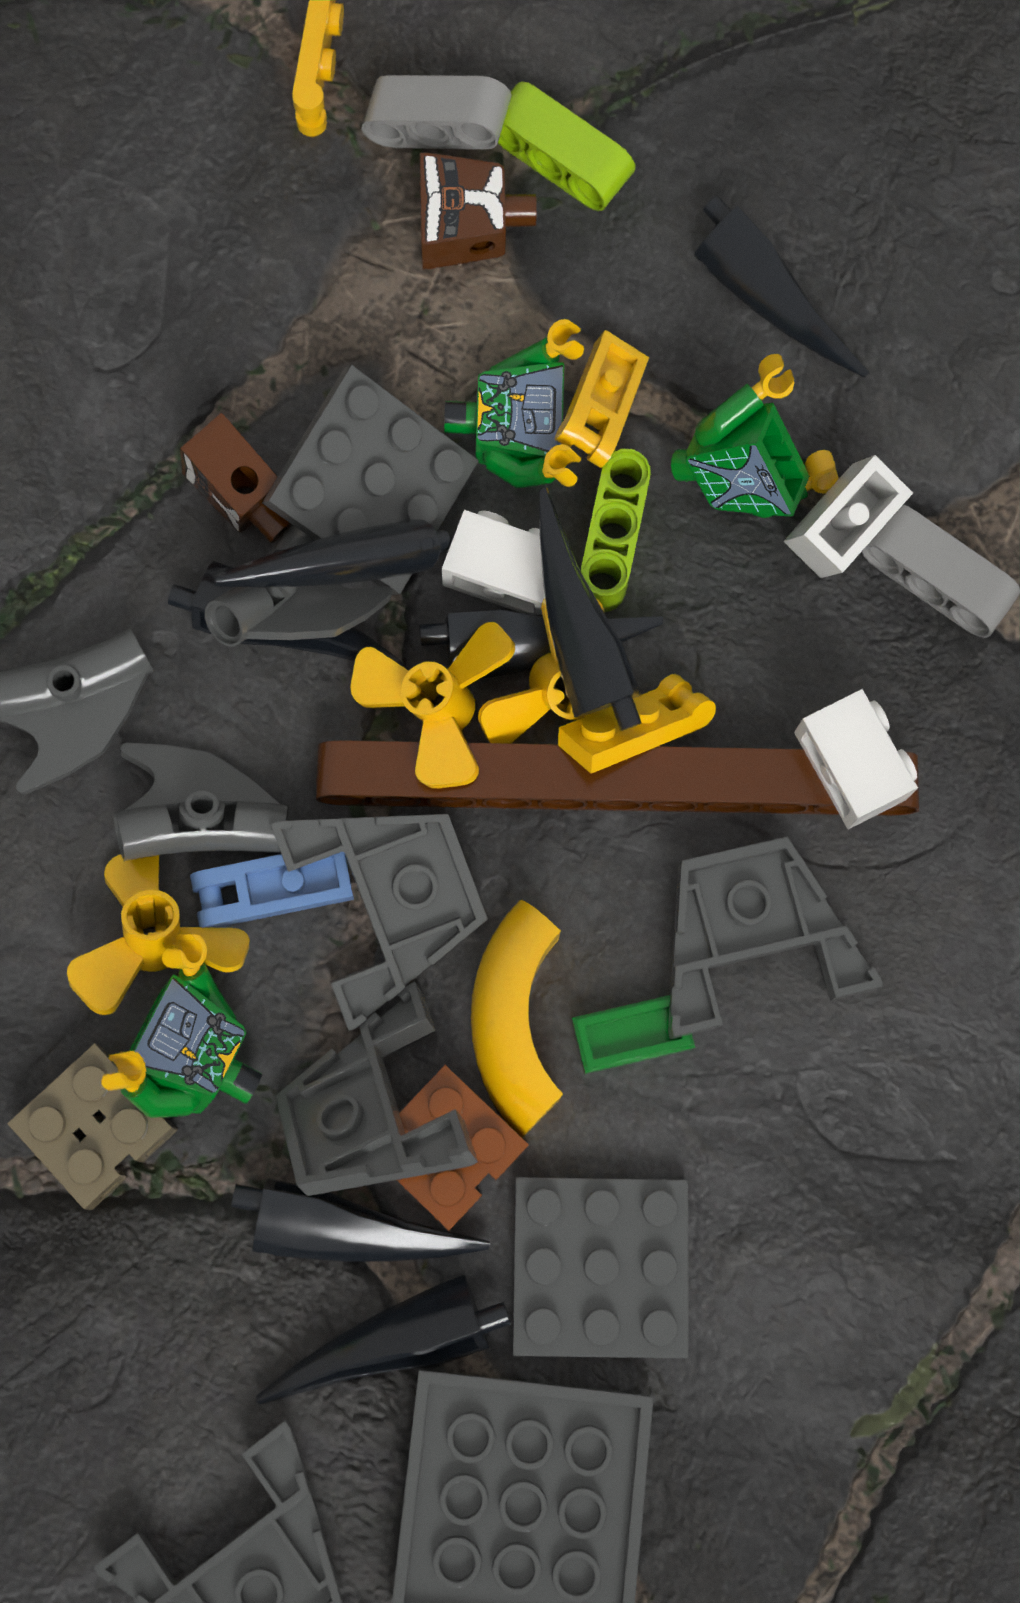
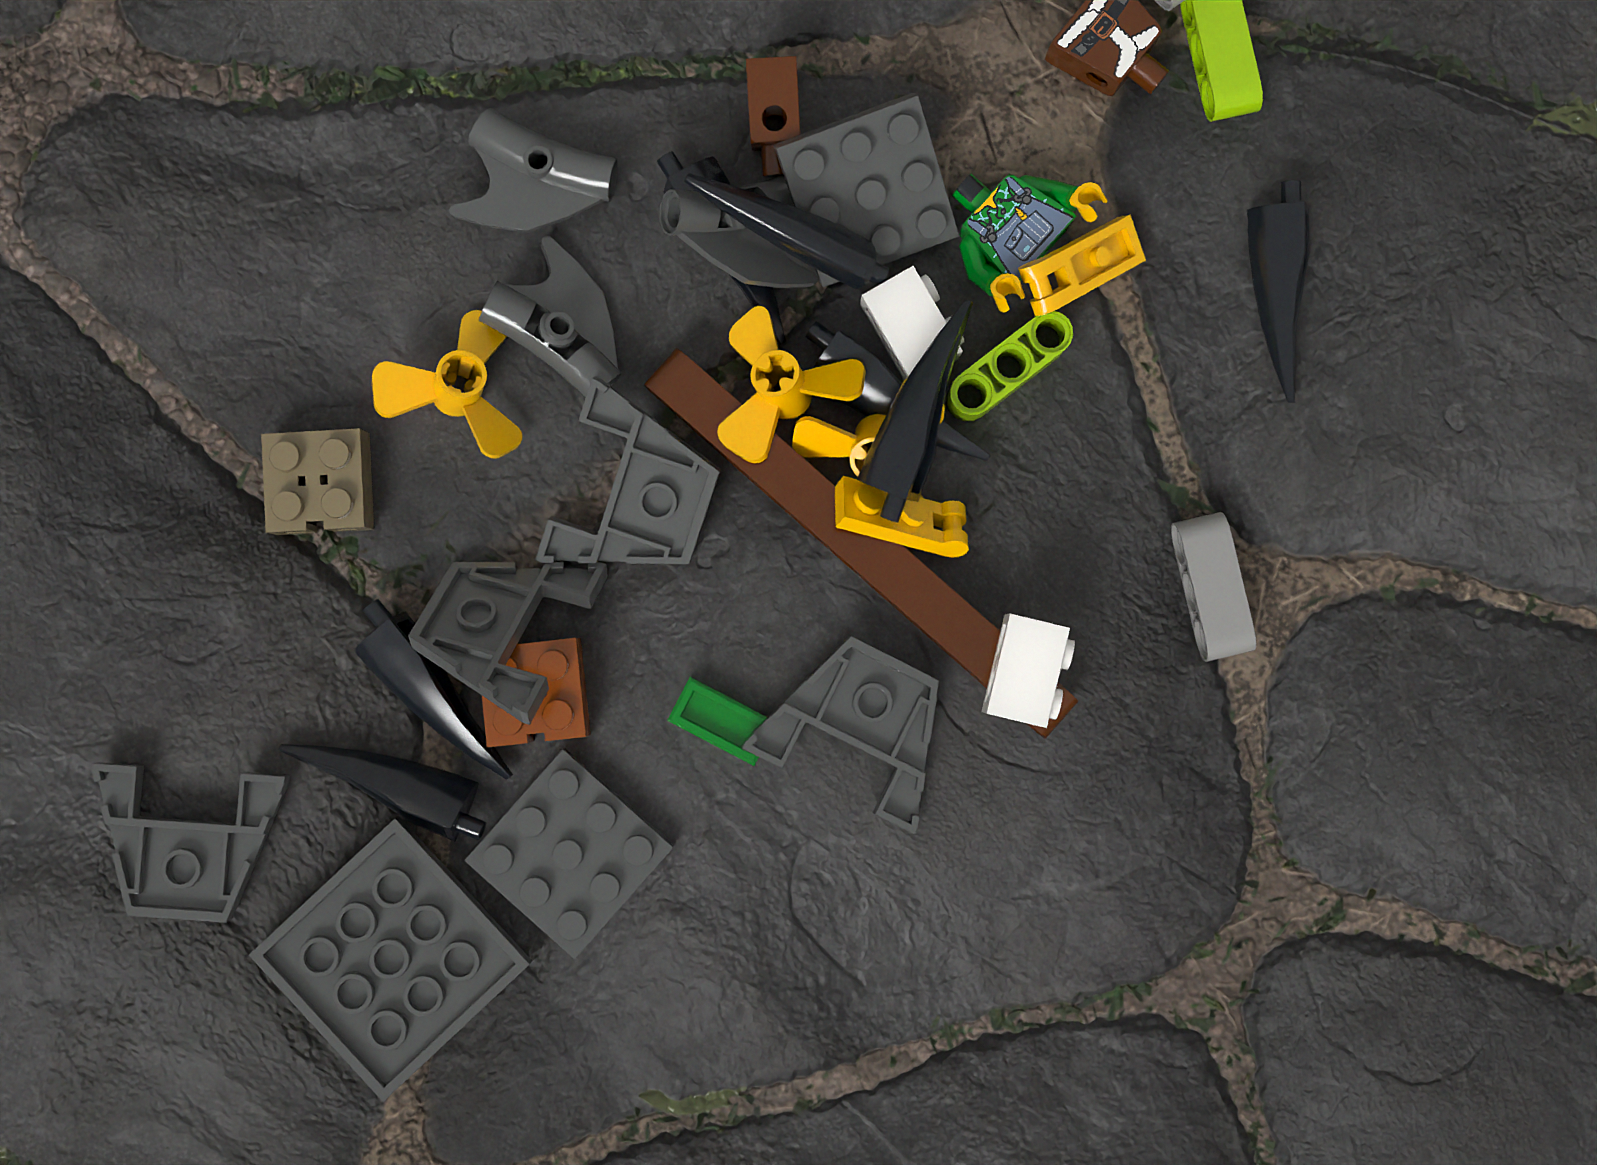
camera: 50 degrees right, 10 degrees up
torso [101,934,262,1118] -> none
medium blue plate [190,852,354,928] -> none
yellow brick [471,900,563,1138] -> none
green torso [671,354,839,518] -> none
white brick [783,455,913,578] -> none

